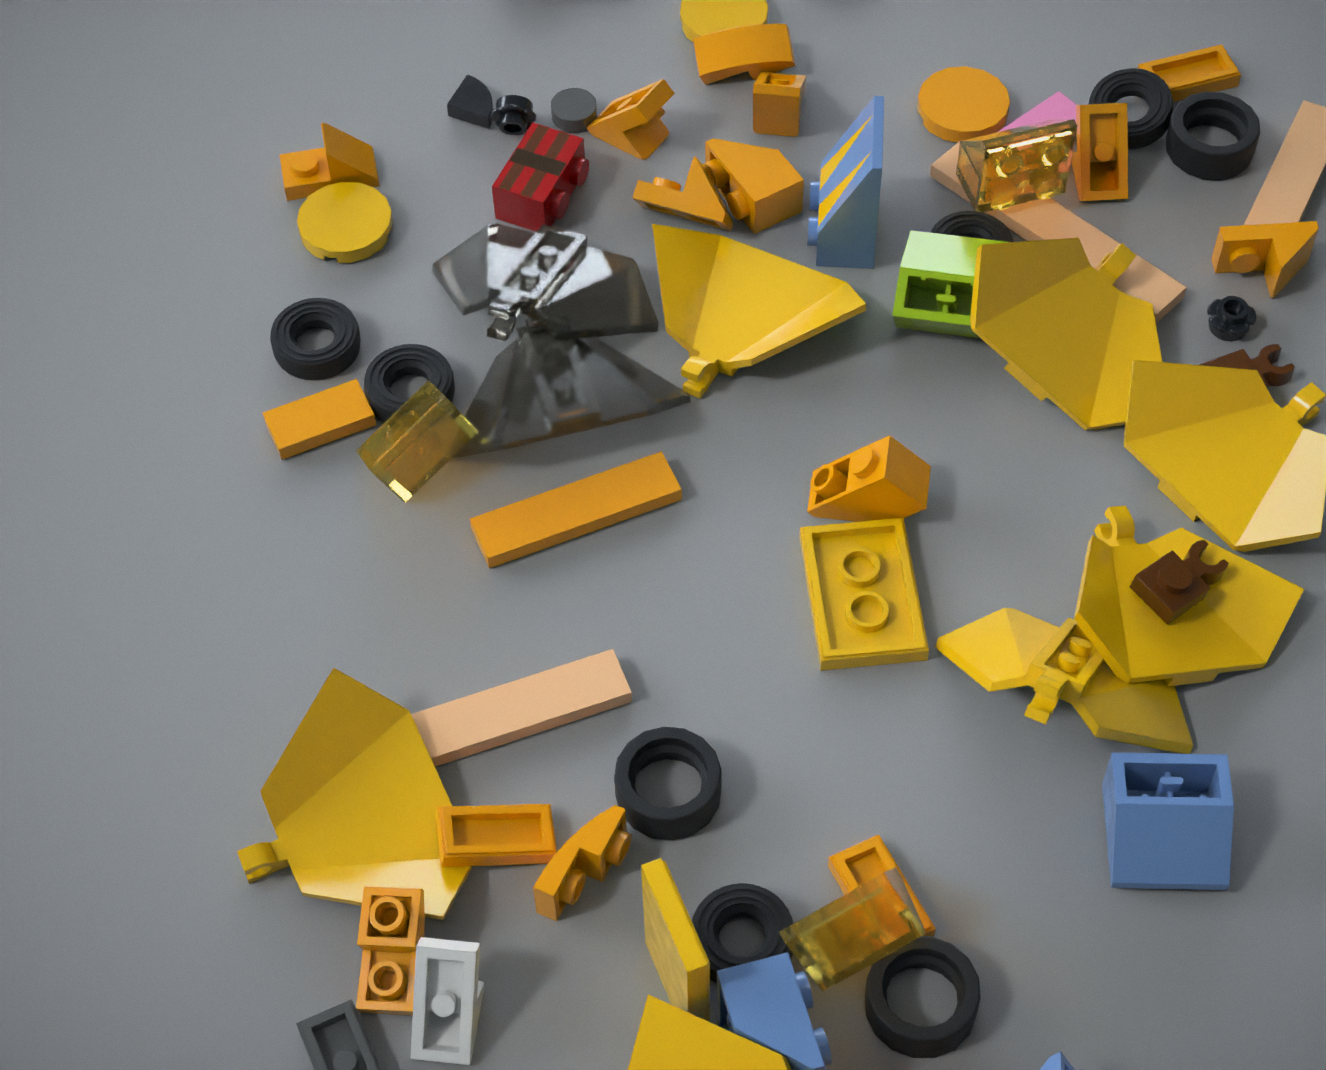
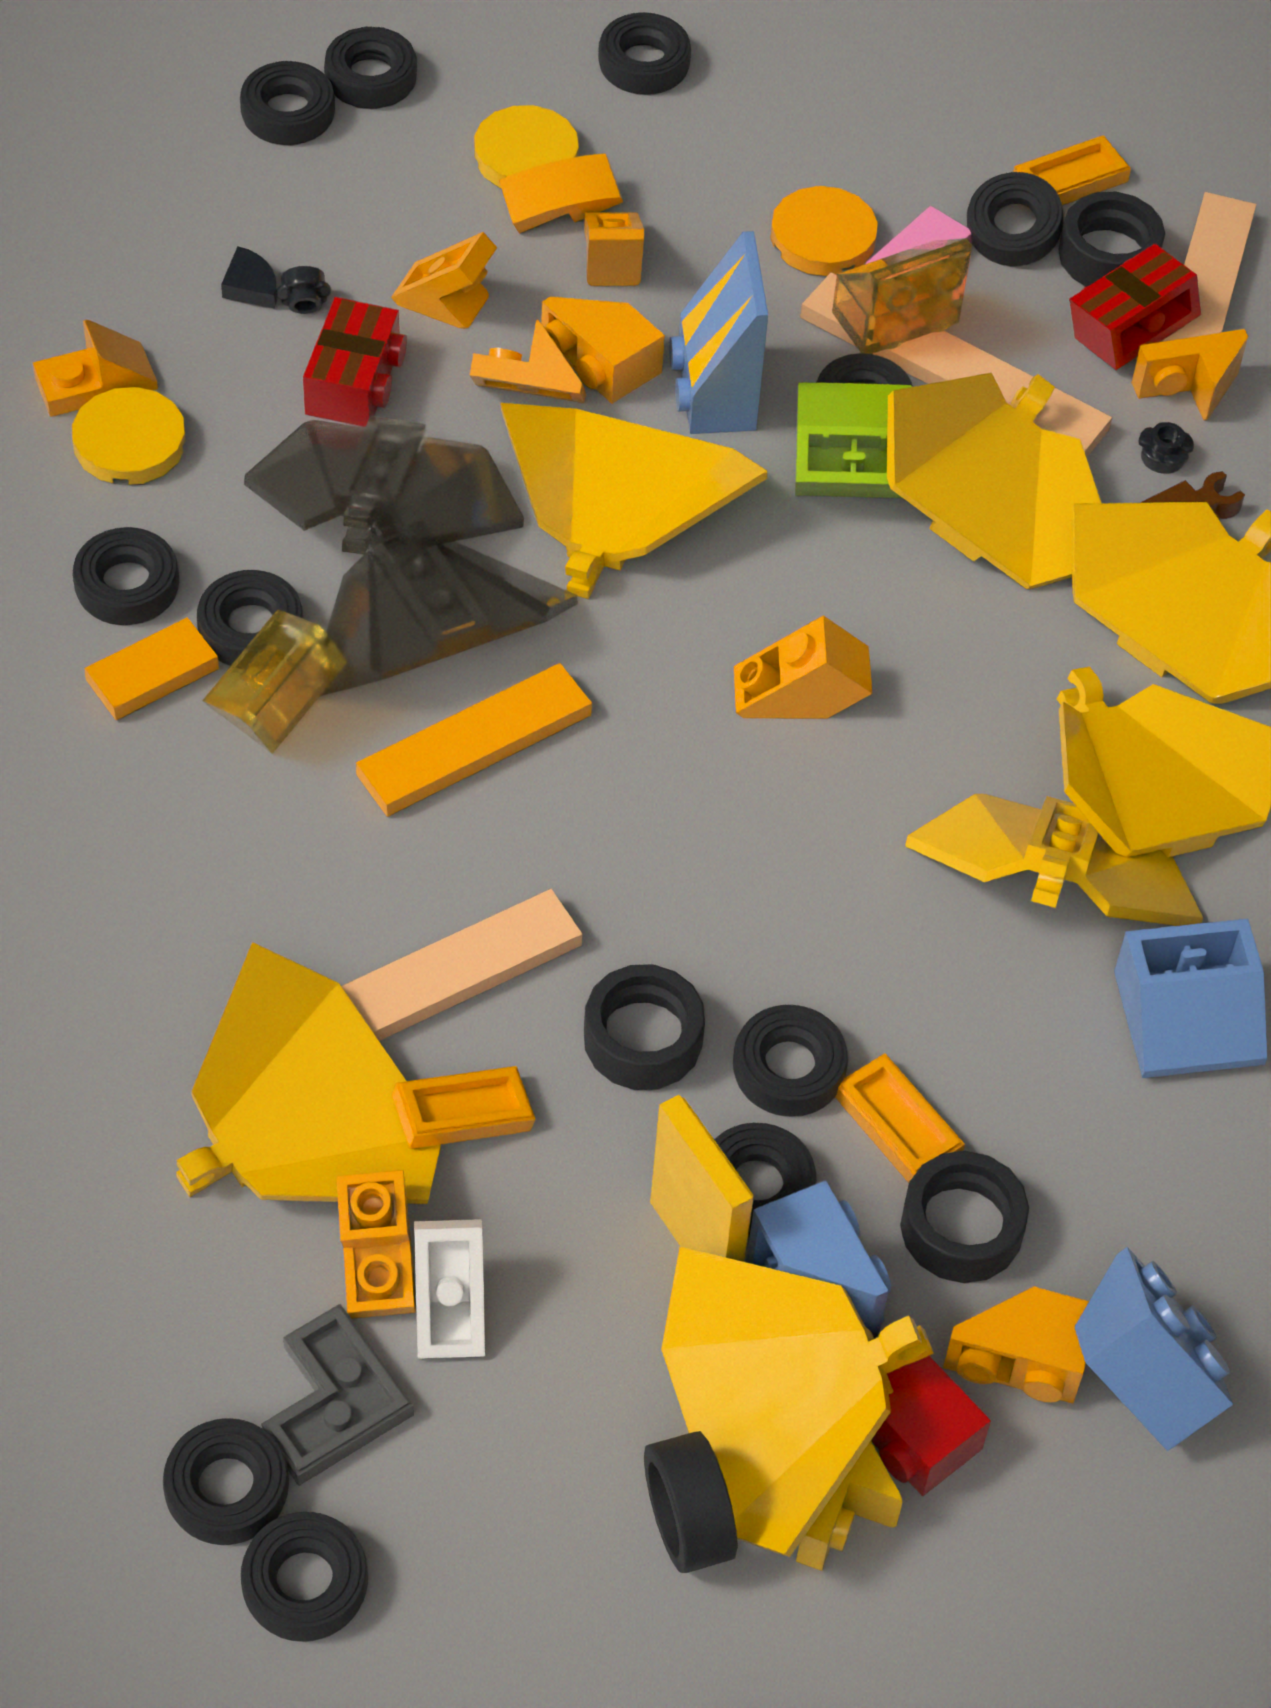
camera: 15 degrees left, 0 degrees up
light orange slope [533,805,632,921] -> none
dark grey tile [551,88,597,132] -> none
clear yellow slope [779,868,926,991] -> none
yellow tile [799,518,929,671] -> none
light orange slope [1070,103,1128,201] -> none
reddish brown plate [1129,540,1229,625] -> none
none -> black tyre [733,1005,848,1117]
none -> red brick [1069,244,1201,370]

